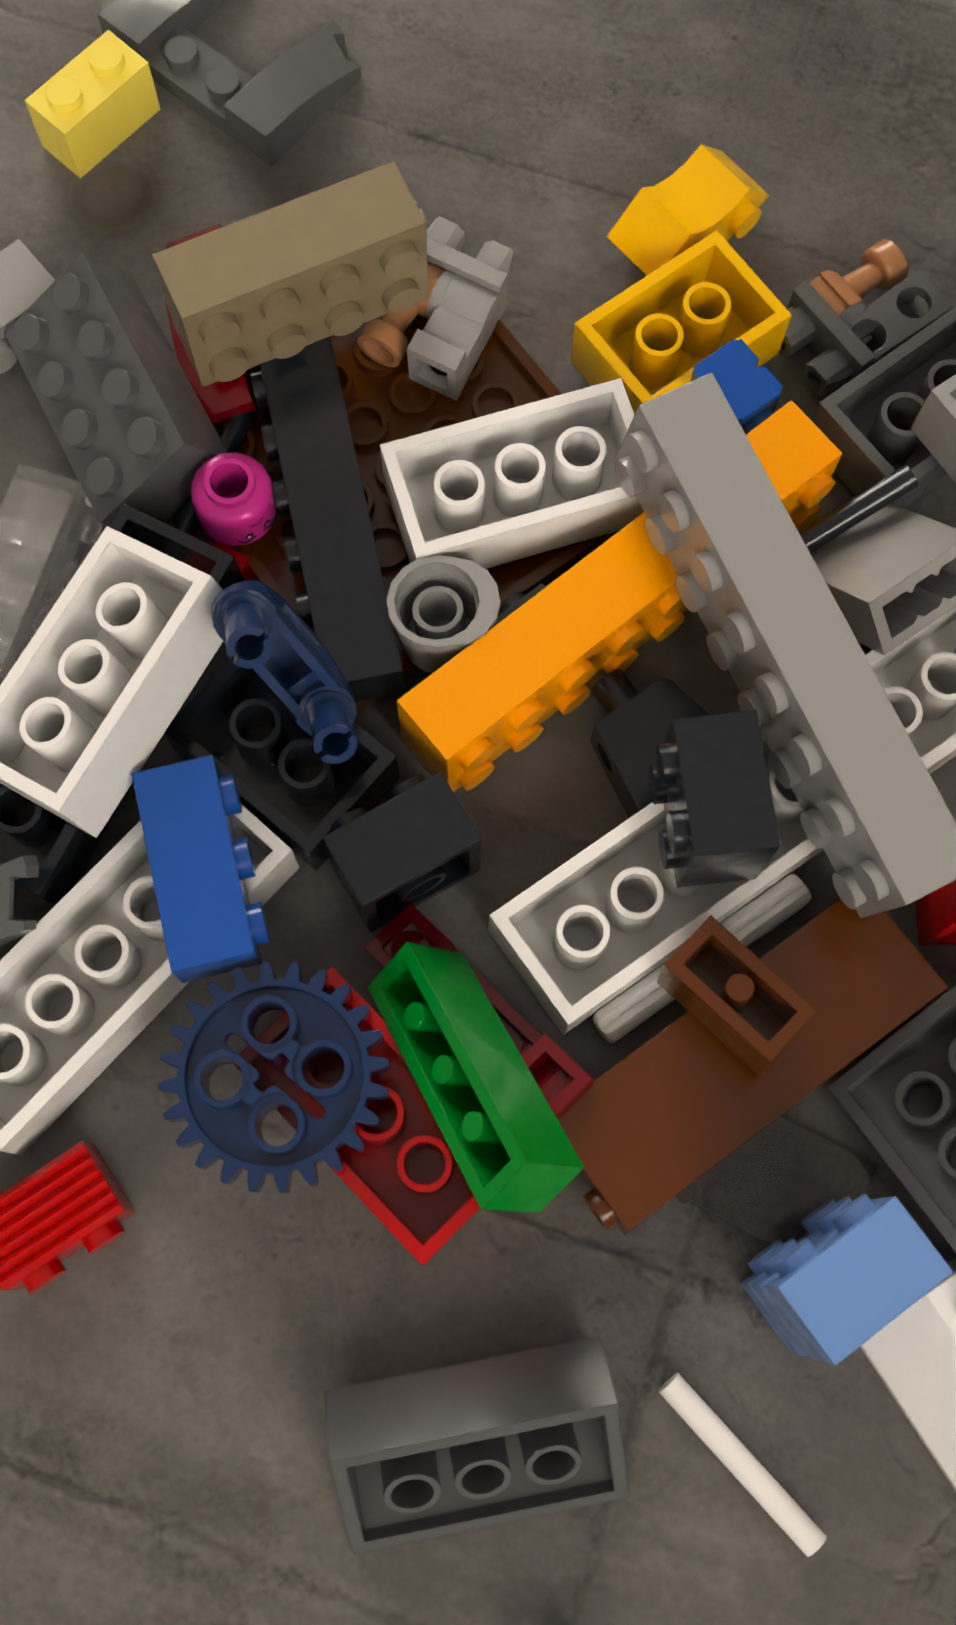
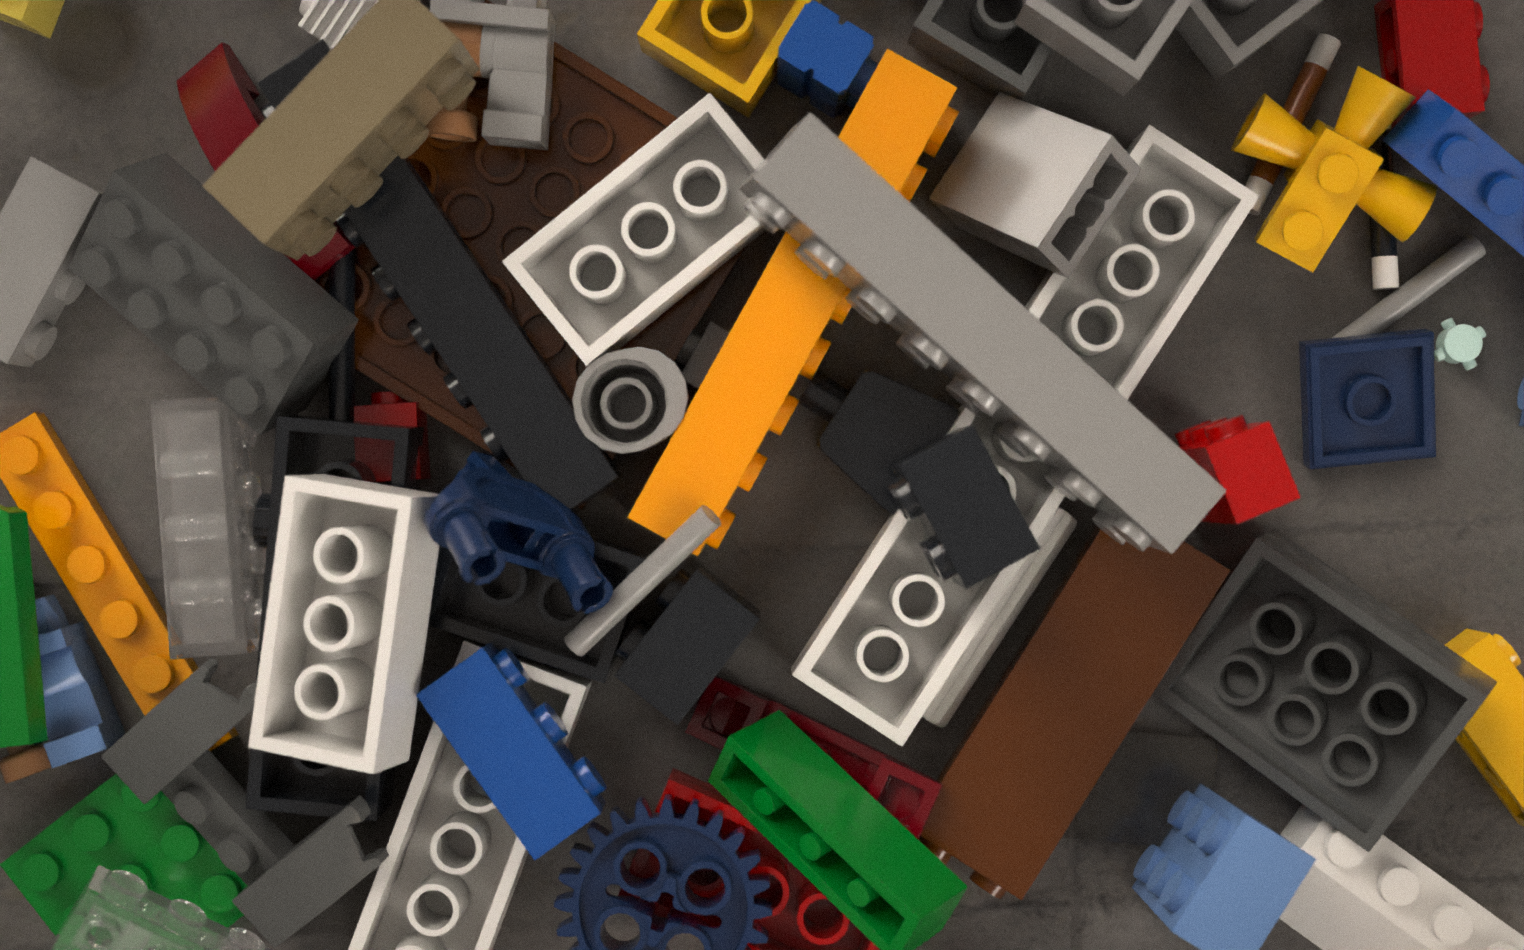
camera: 15 degrees left, 15 degrees up
dark pink head [191,452,276,546] -> none
reddish brown brick [657,915,817,1076] -> none
black bar [798,465,918,553] -> none
none -> light grey bar [564,505,721,656]

